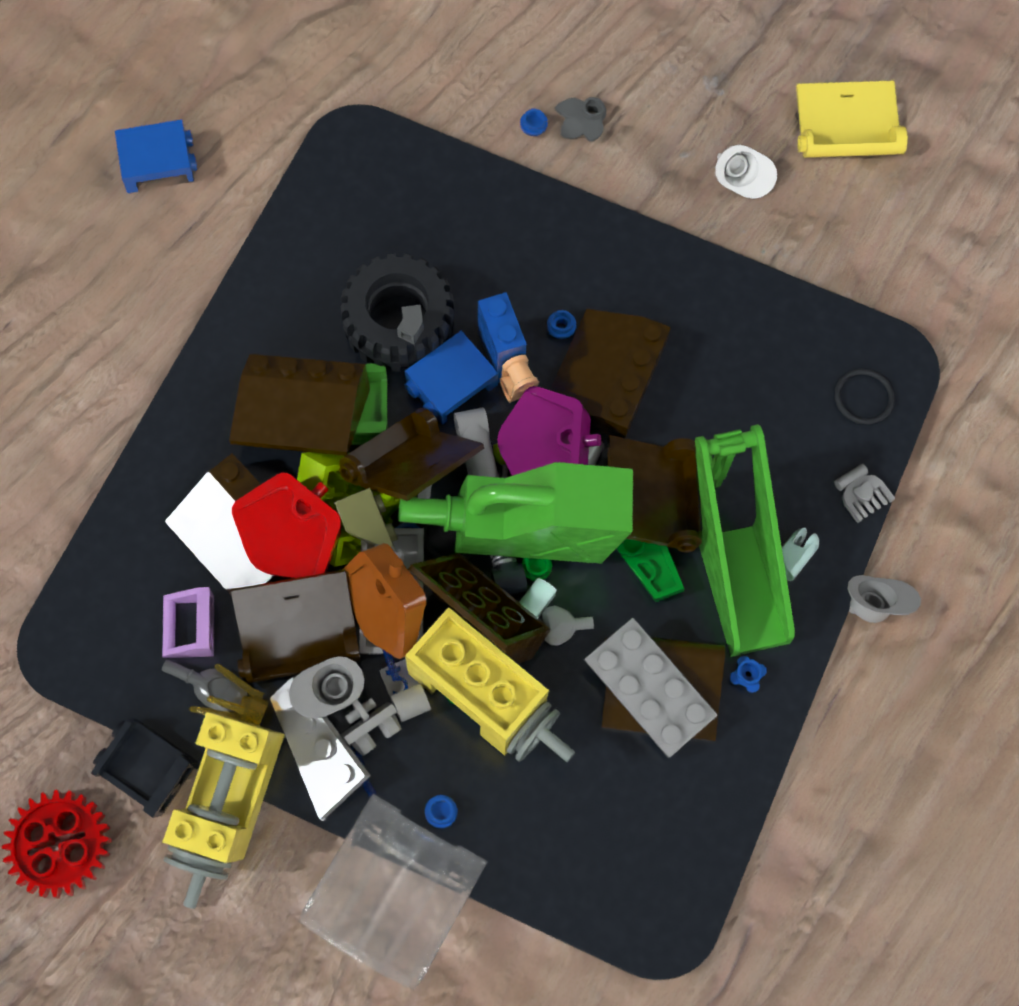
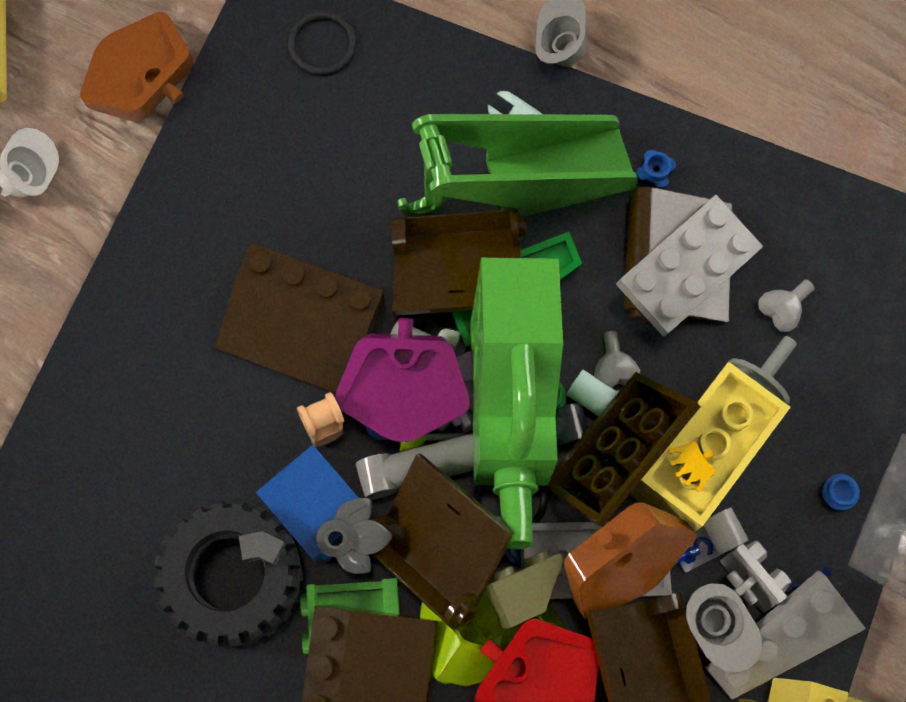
camera: 90 degrees left, 5 degrees up
blue brick [478,292,527,383] -> none
blue plate [547,310,576,339] -> none
light grey piece [834,464,895,523] -> none
none -> dark orange animal [80,12,194,122]
none -> dark grey plate [316,498,392,574]
none -> yellow piece [668,441,716,492]
none -> light grey rock [759,280,815,332]

